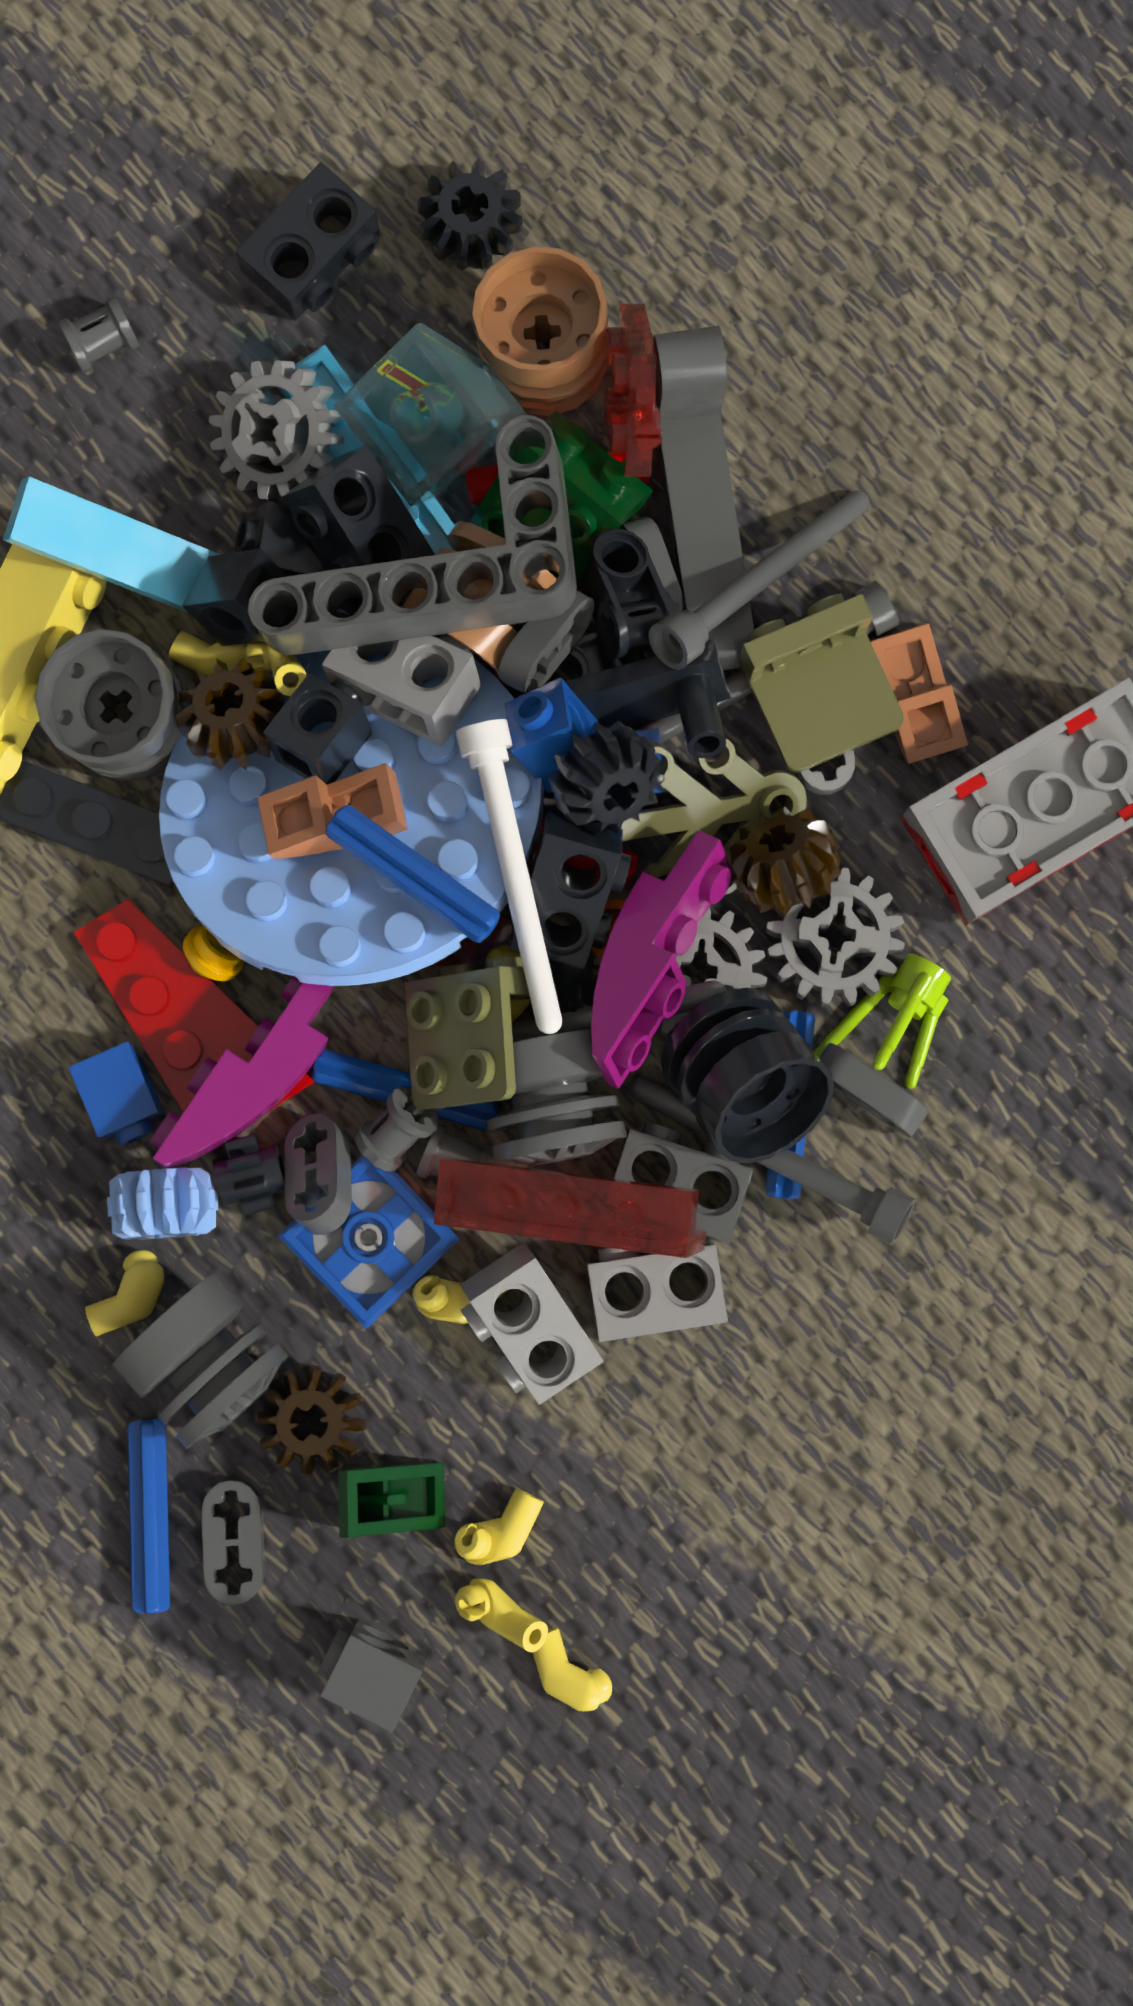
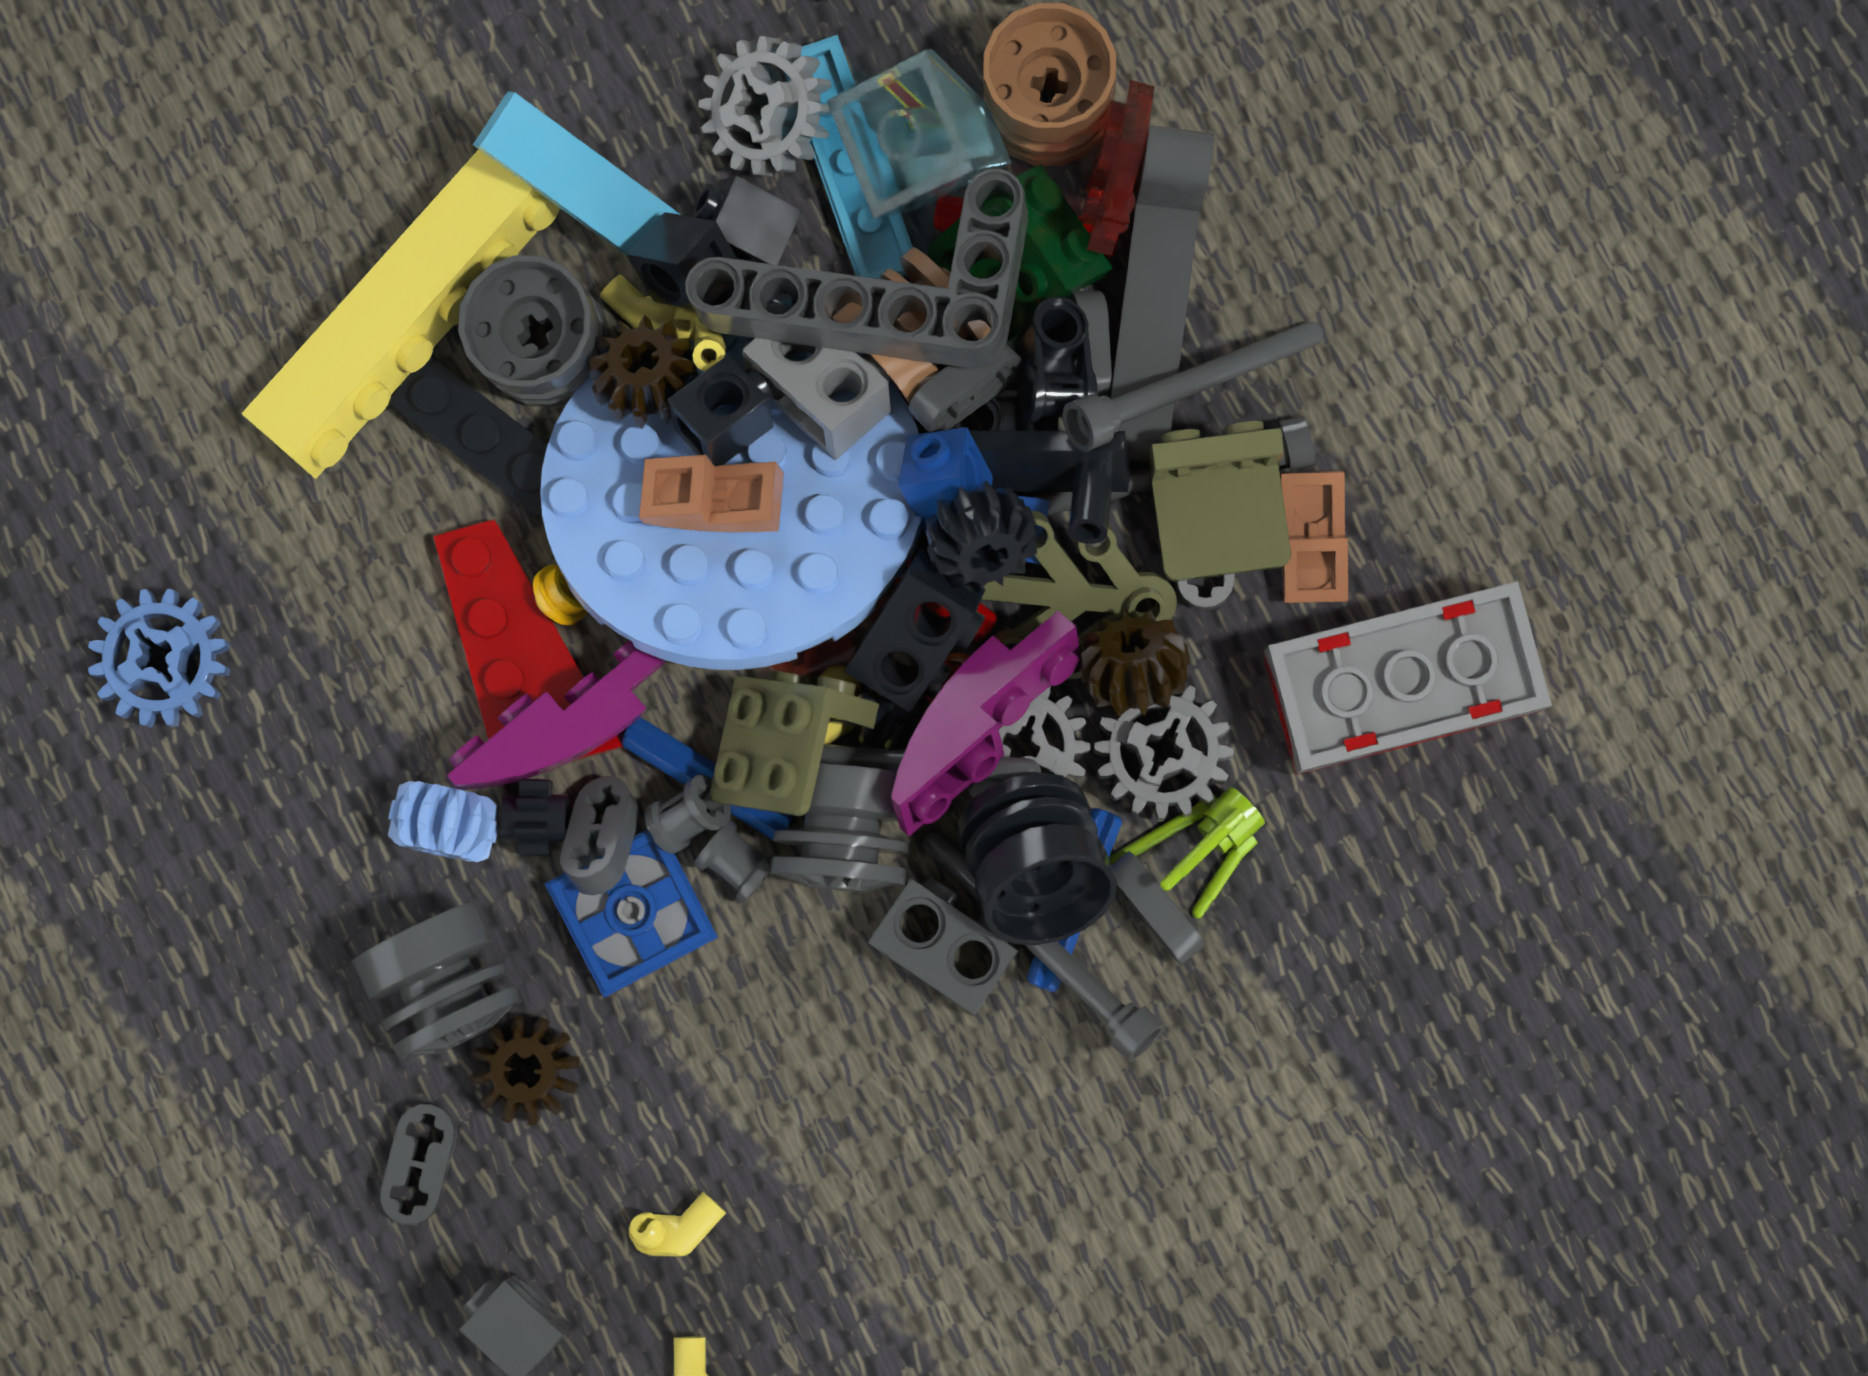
camera: 20 degrees right, 0 degrees up
blue brick [68,1041,166,1146] -> none
light yellow arm [85,1250,164,1336] -> none
blue axle [127,1419,171,1614] -> none
black brick [282,445,435,605] -> none
blue axle [325,805,500,943] -> none
dark green slope [338,1462,445,1538] -> none
light yellow arm [413,1275,508,1324] -> none
clear red fence [434,1158,706,1258] -> none
light yellow arm [455,1578,548,1652] -> none
white piece [456,719,562,1034] -> none
light grey brick [460,1241,604,1405] -> none
light grey brick [586,1234,728,1342] -> none

